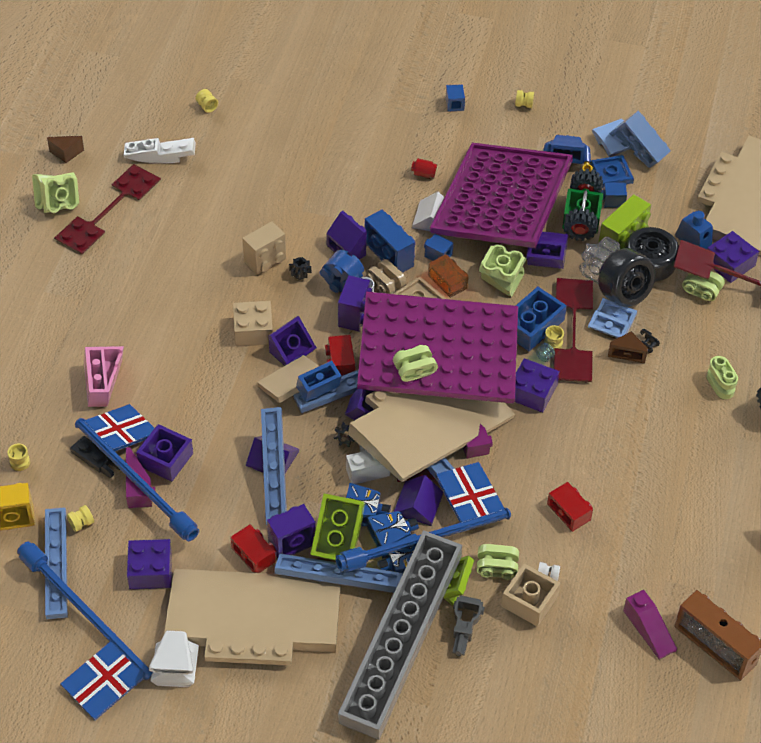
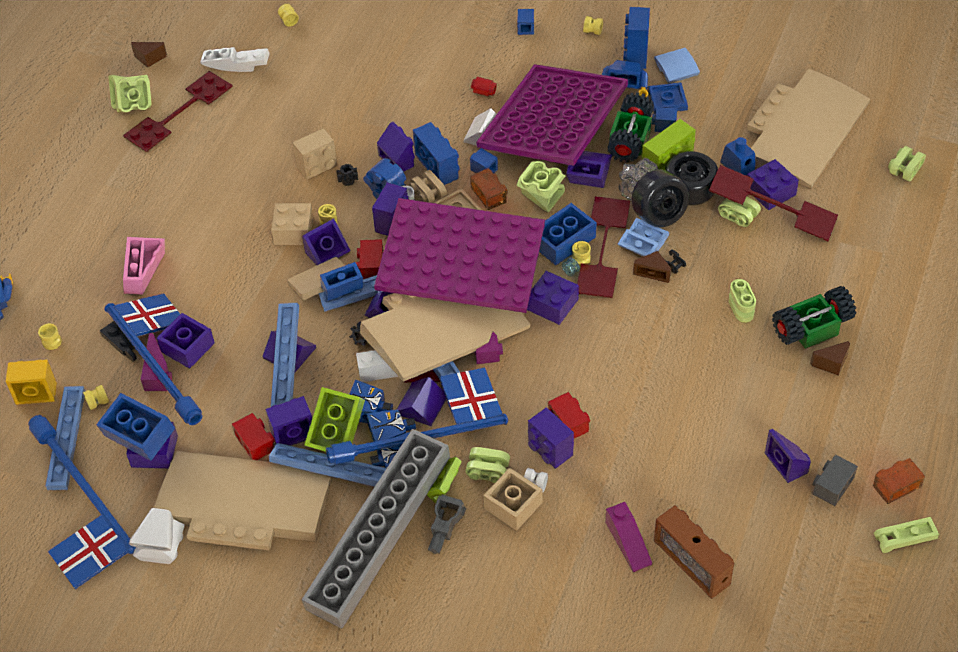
camera: 10 degrees right, 0 degrees up
yellowish green brick [393,345,438,382] -> none
medium blue wedge [609,111,671,168] -> none
none -> blue brick [96,393,175,461]
none -> light yellow wheel [318,204,338,225]
none -> dark purple brick [528,407,574,469]
none -> blue brick [623,7,650,69]

